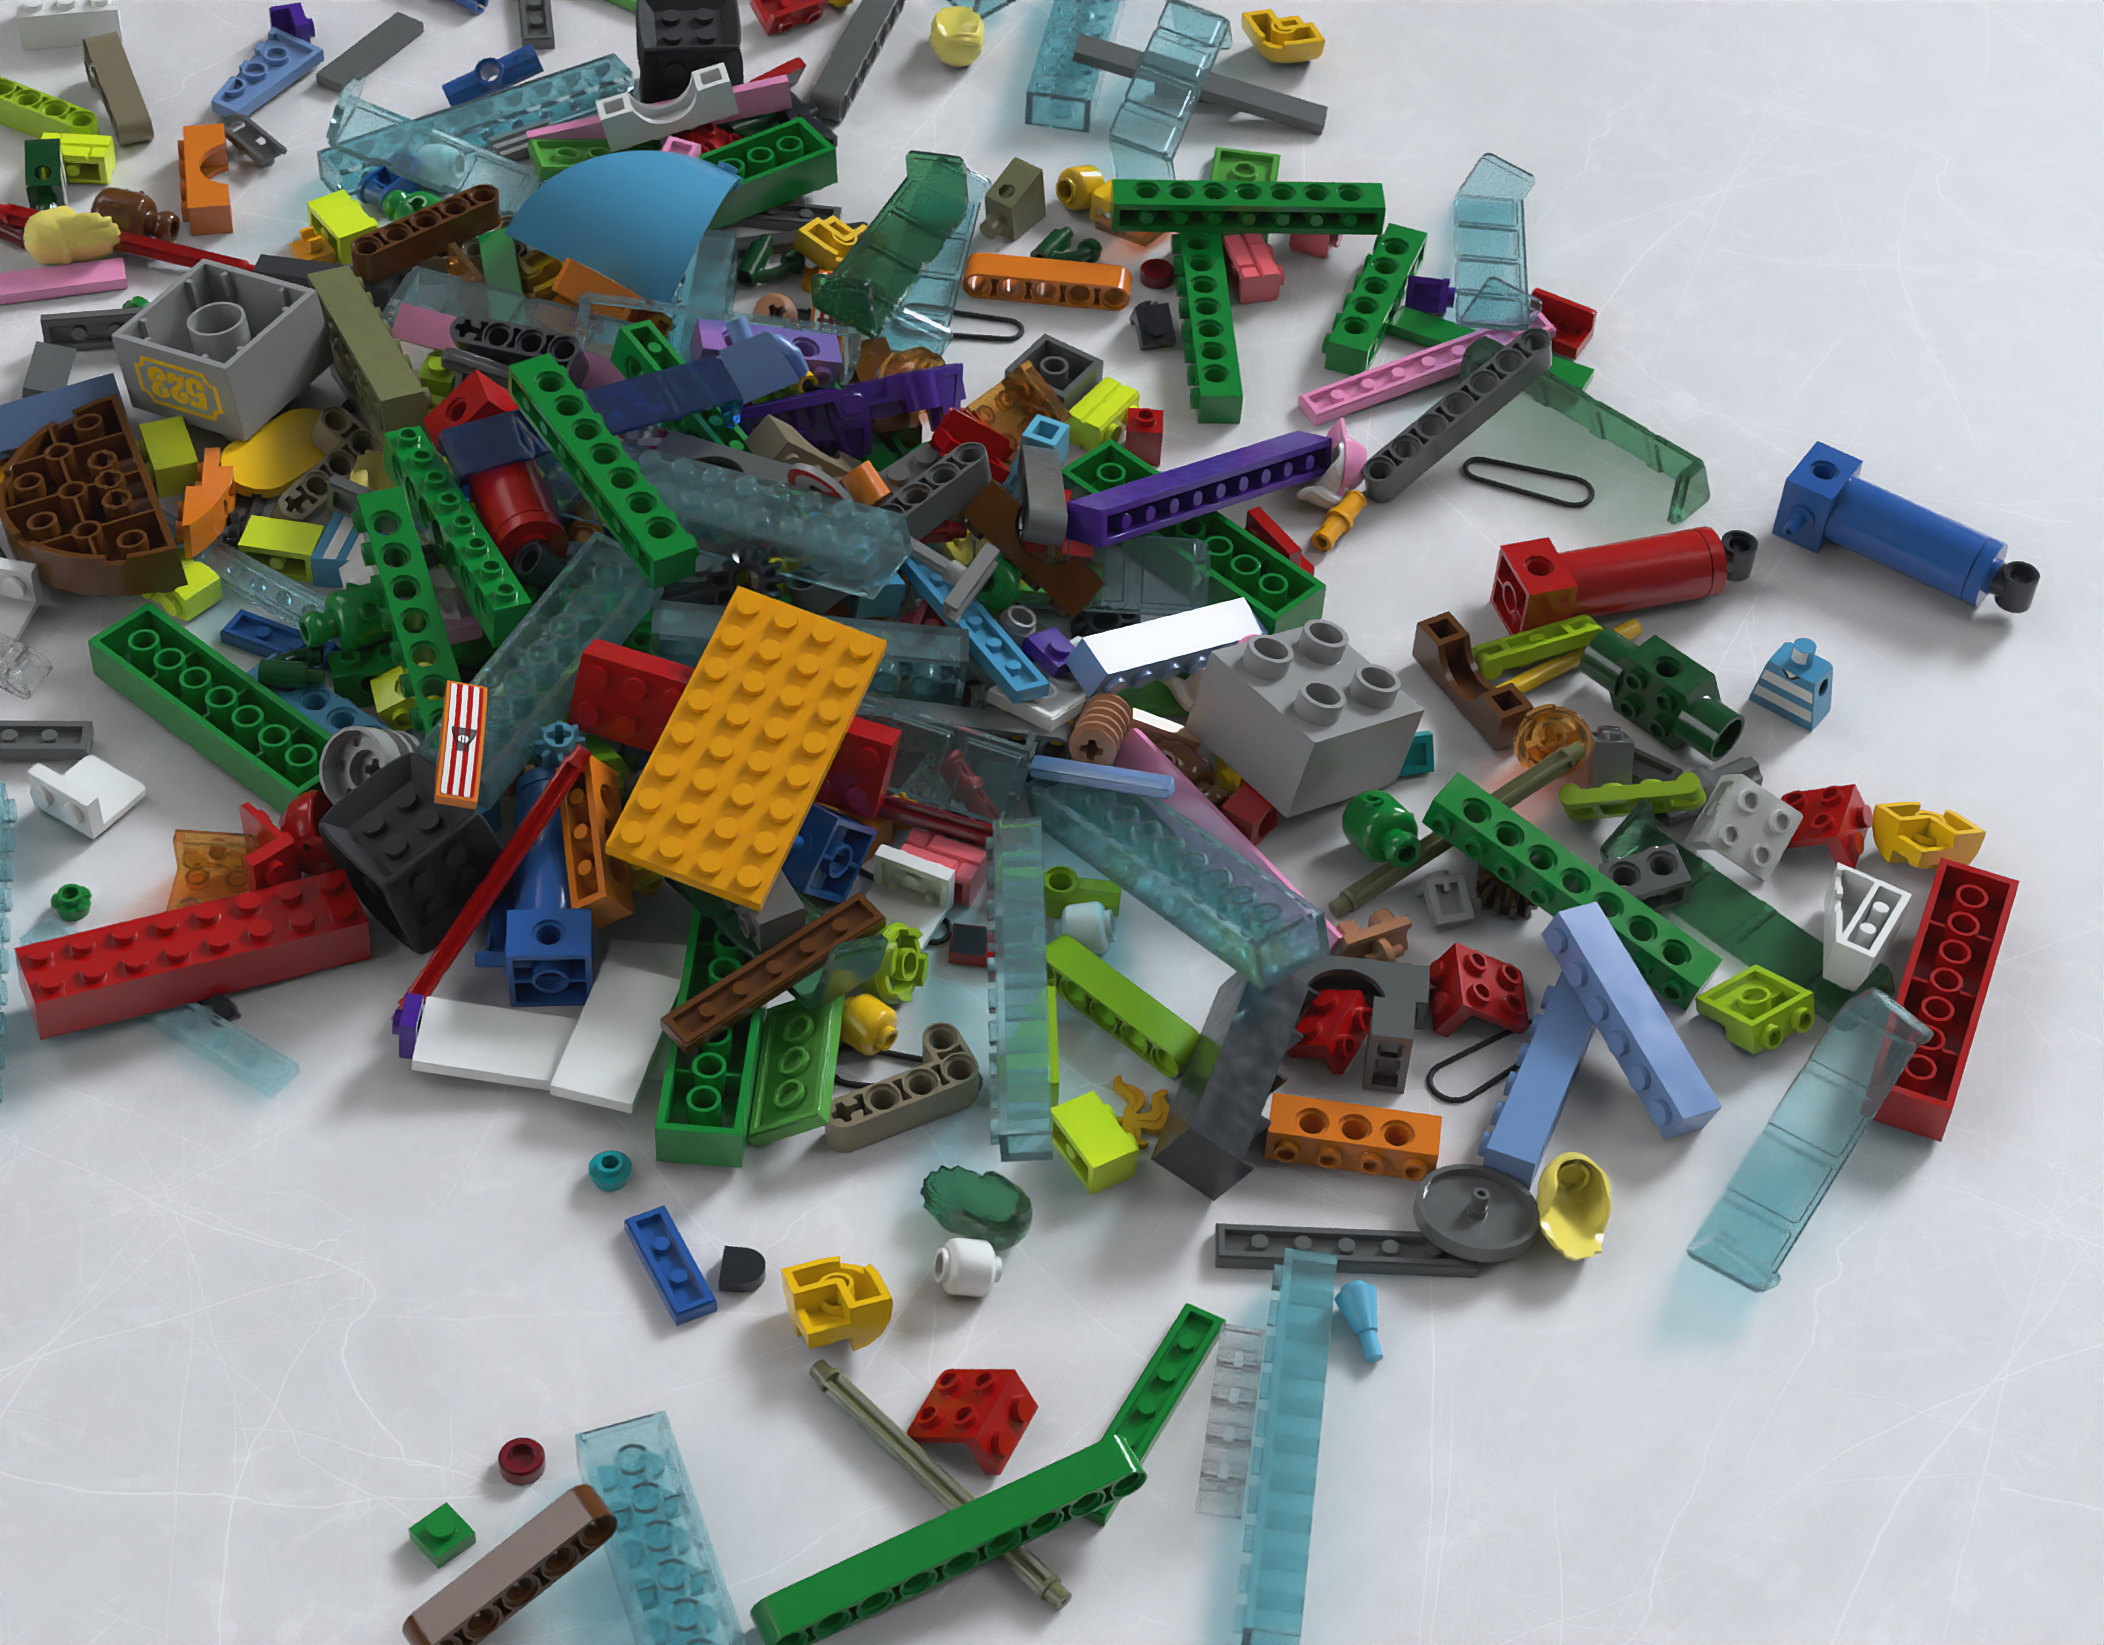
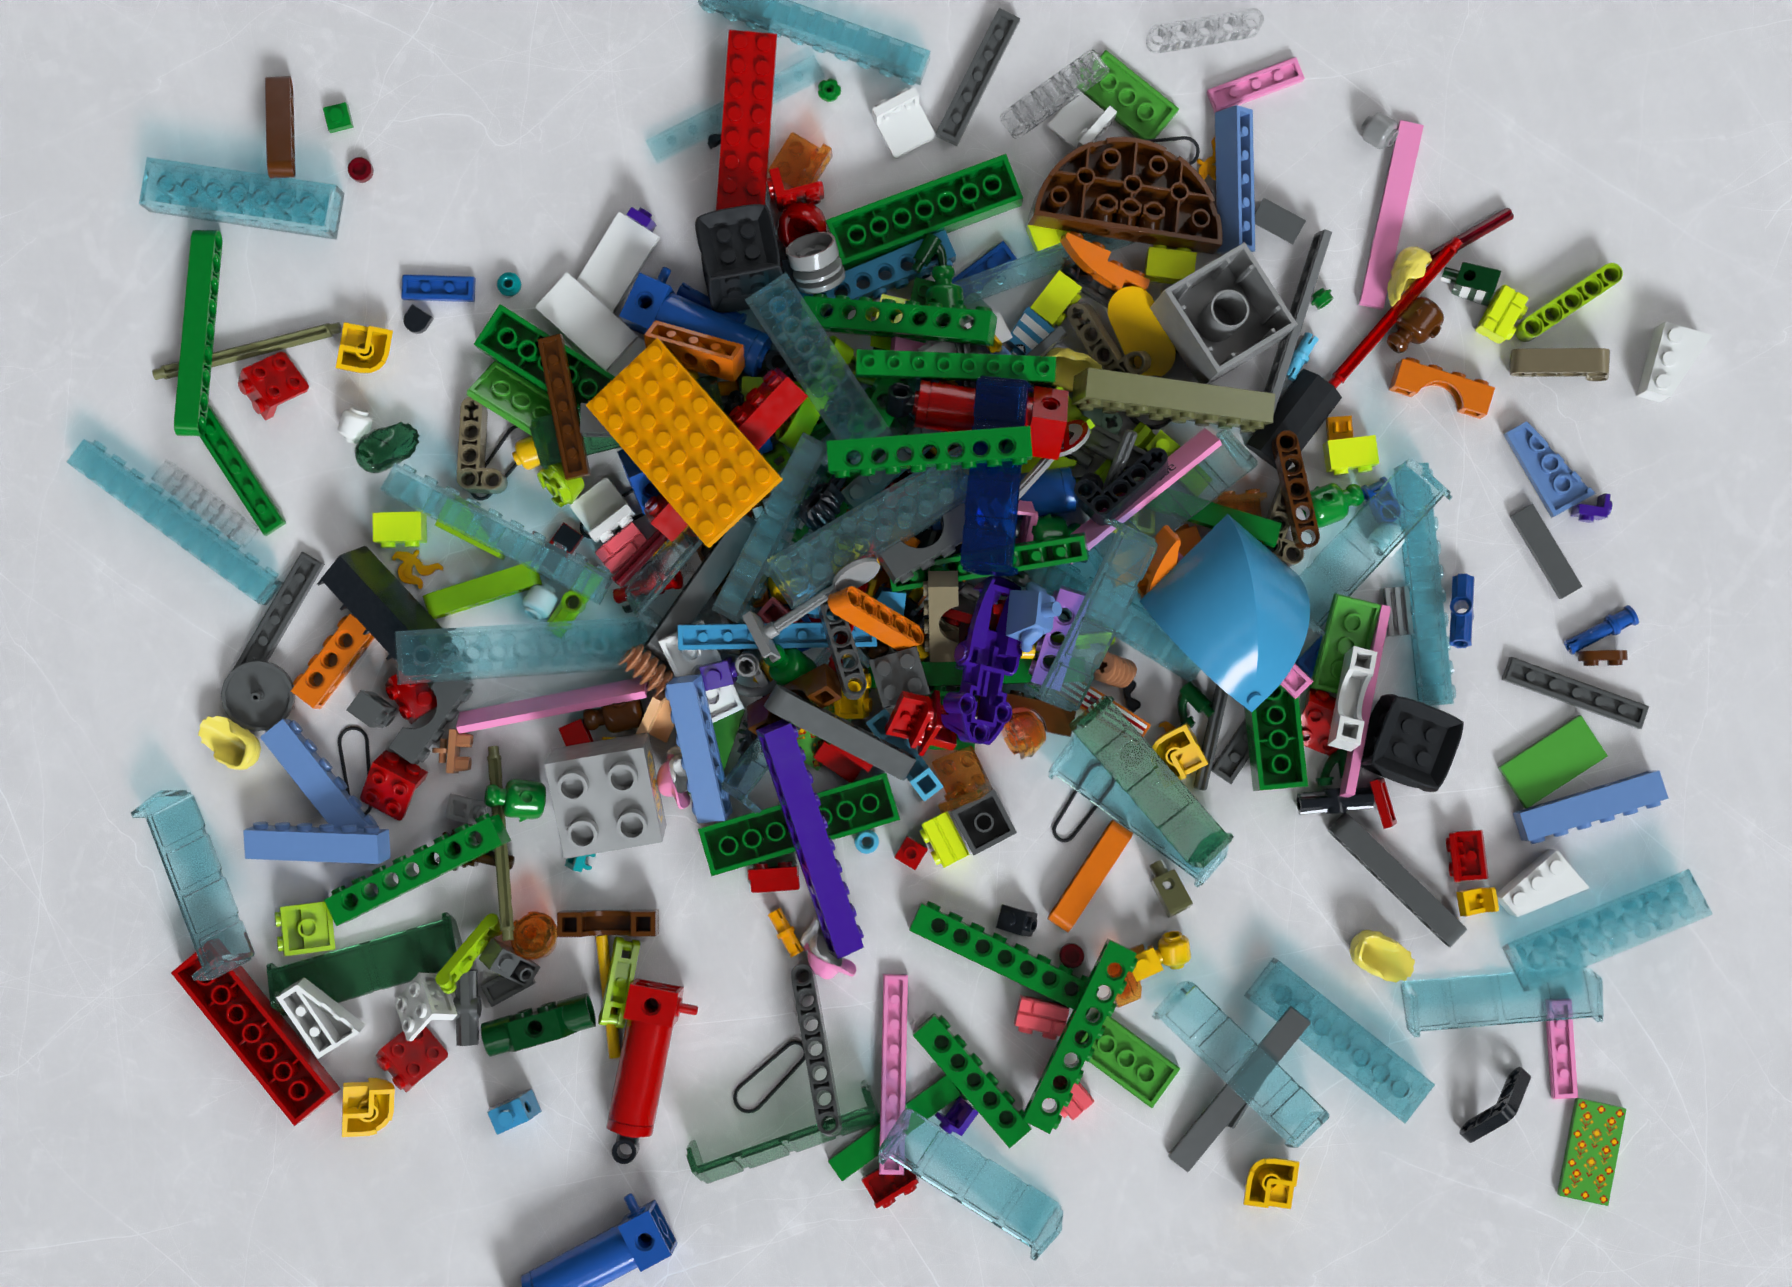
camera: 125 degrees right, 40 degrees up
dark grey piece [217,113,287,167] -> none
red piece [390,744,592,1020] -> none
slope [434,680,488,810] -> none
medium azure gear [534,720,587,768] -> none
light blue axle [1029,755,1175,799] -> none
dark green plant [1030,226,1102,263] -> none
medium azure cone [1334,1280,1383,1363] -> none
dark grey brick [1598,843,1692,912] -> none

